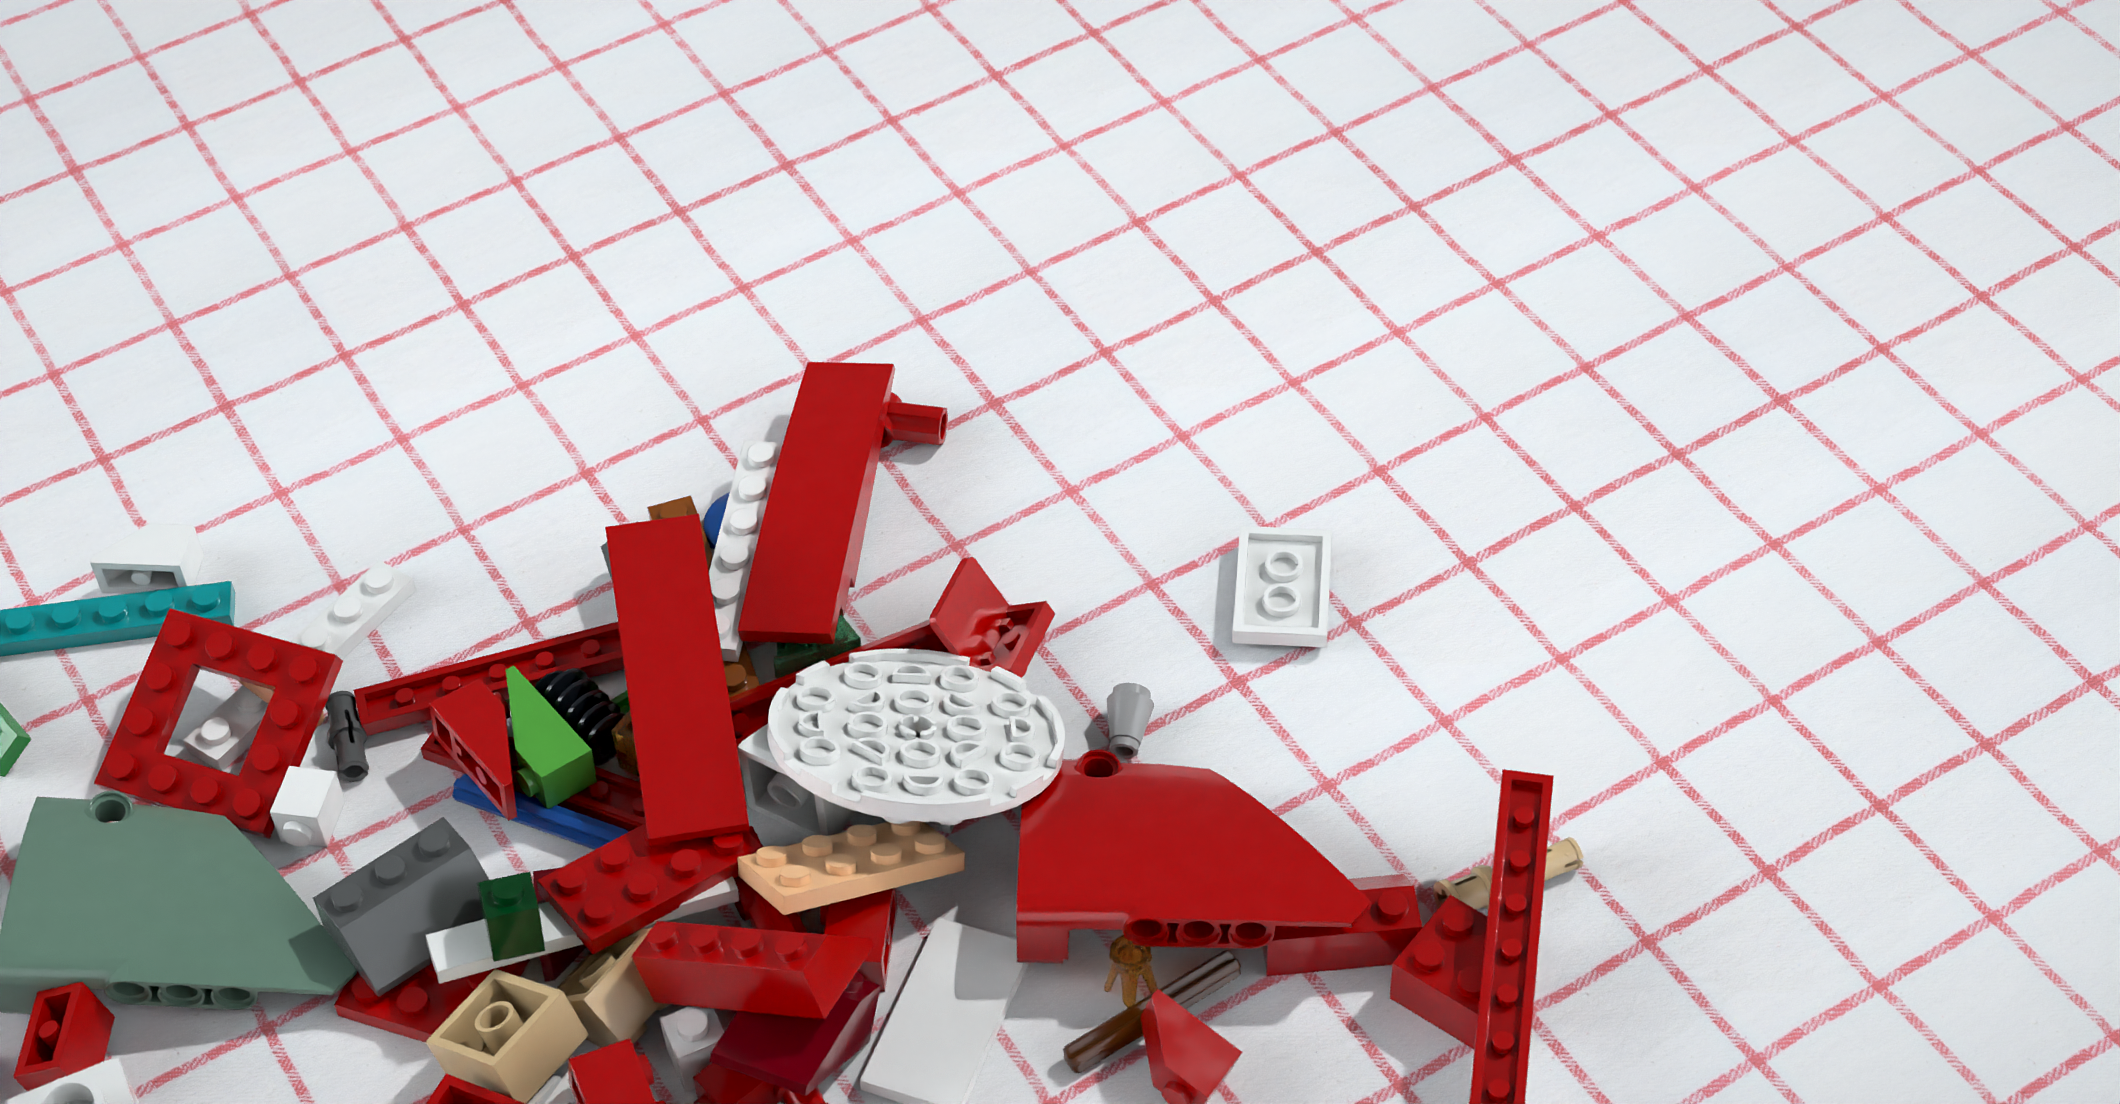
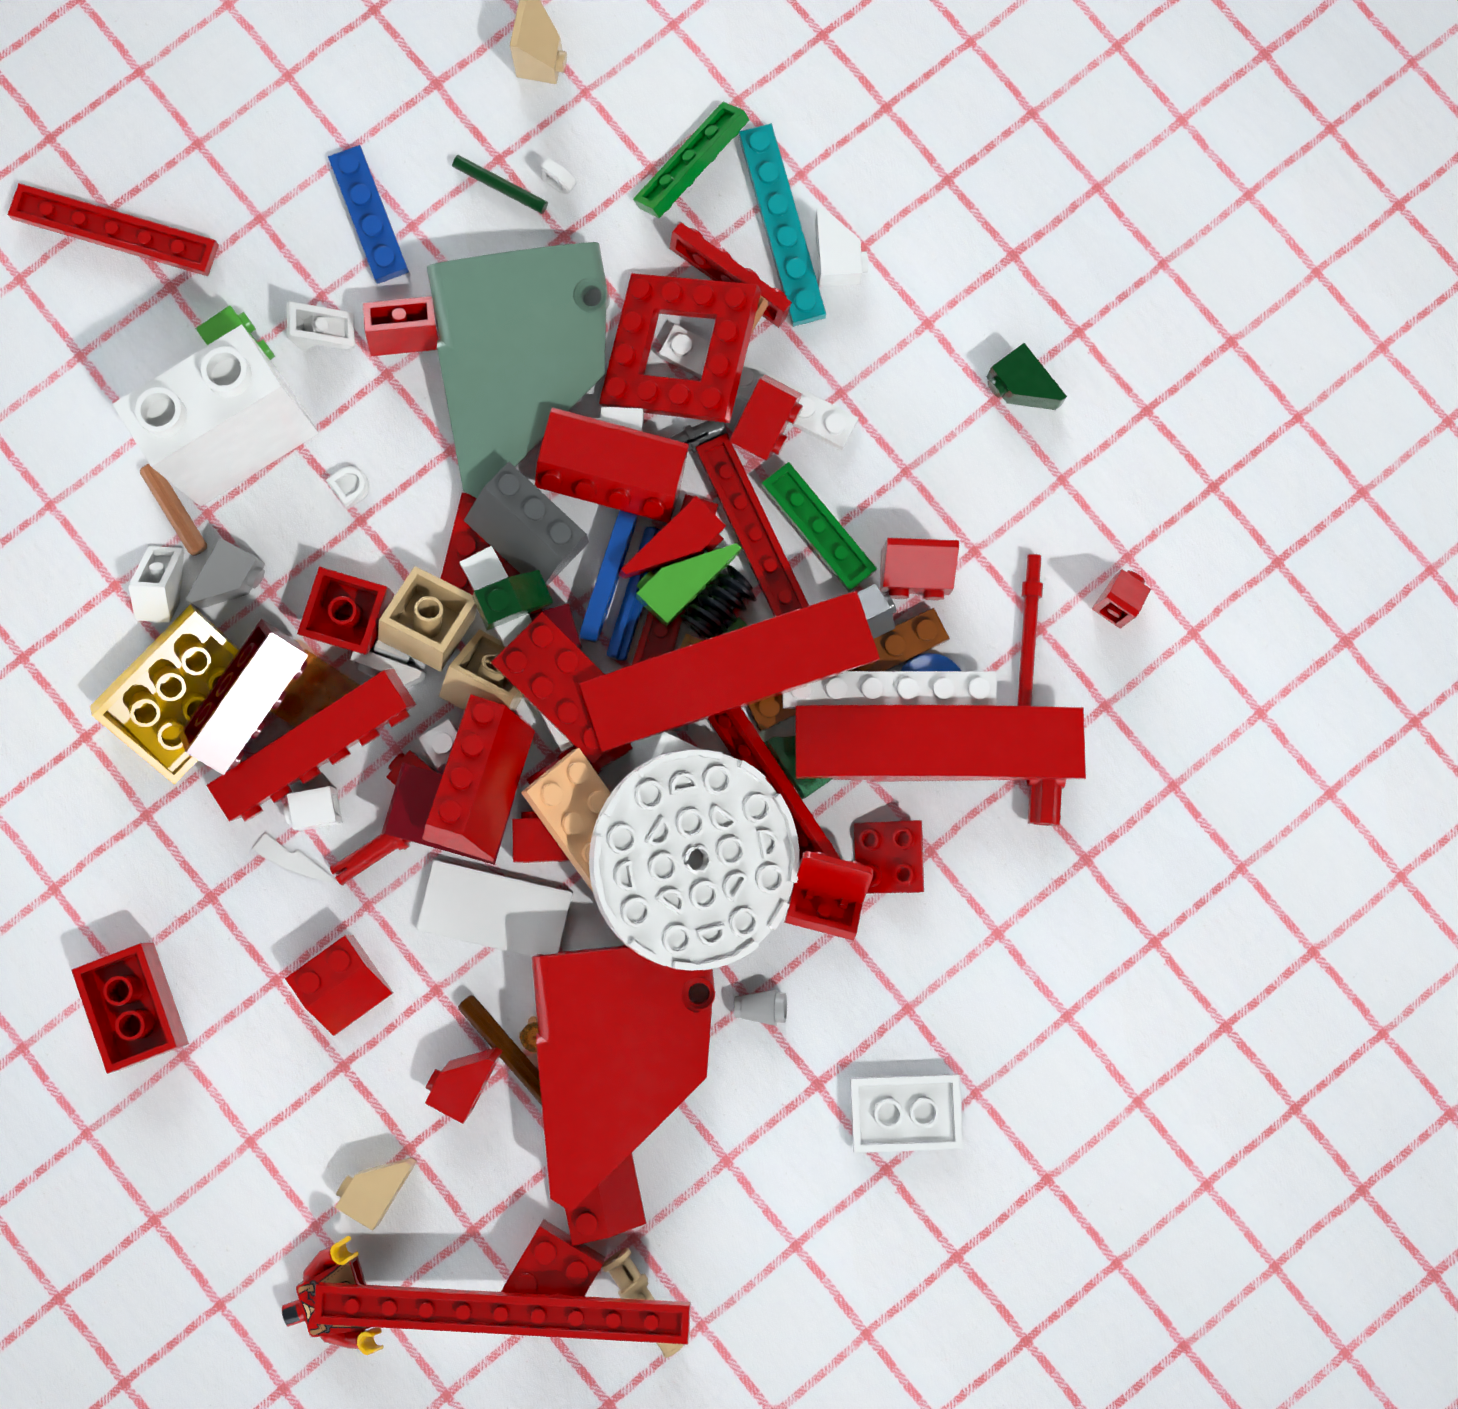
camera: 75 degrees right, 35 degrees up
none -> red slope [535,407,689,523]
none -> blue beam [580,510,638,643]
none -> red plate [669,222,792,328]
none -> red brick [729,375,803,461]
none -> green plate [761,462,877,592]
none -> red hinge [854,820,924,894]
none -> slope [880,538,959,600]
none -> dark green slope [986,343,1067,410]
none -> red bar [1017,554,1043,706]
none -> slope [1092,569,1151,629]

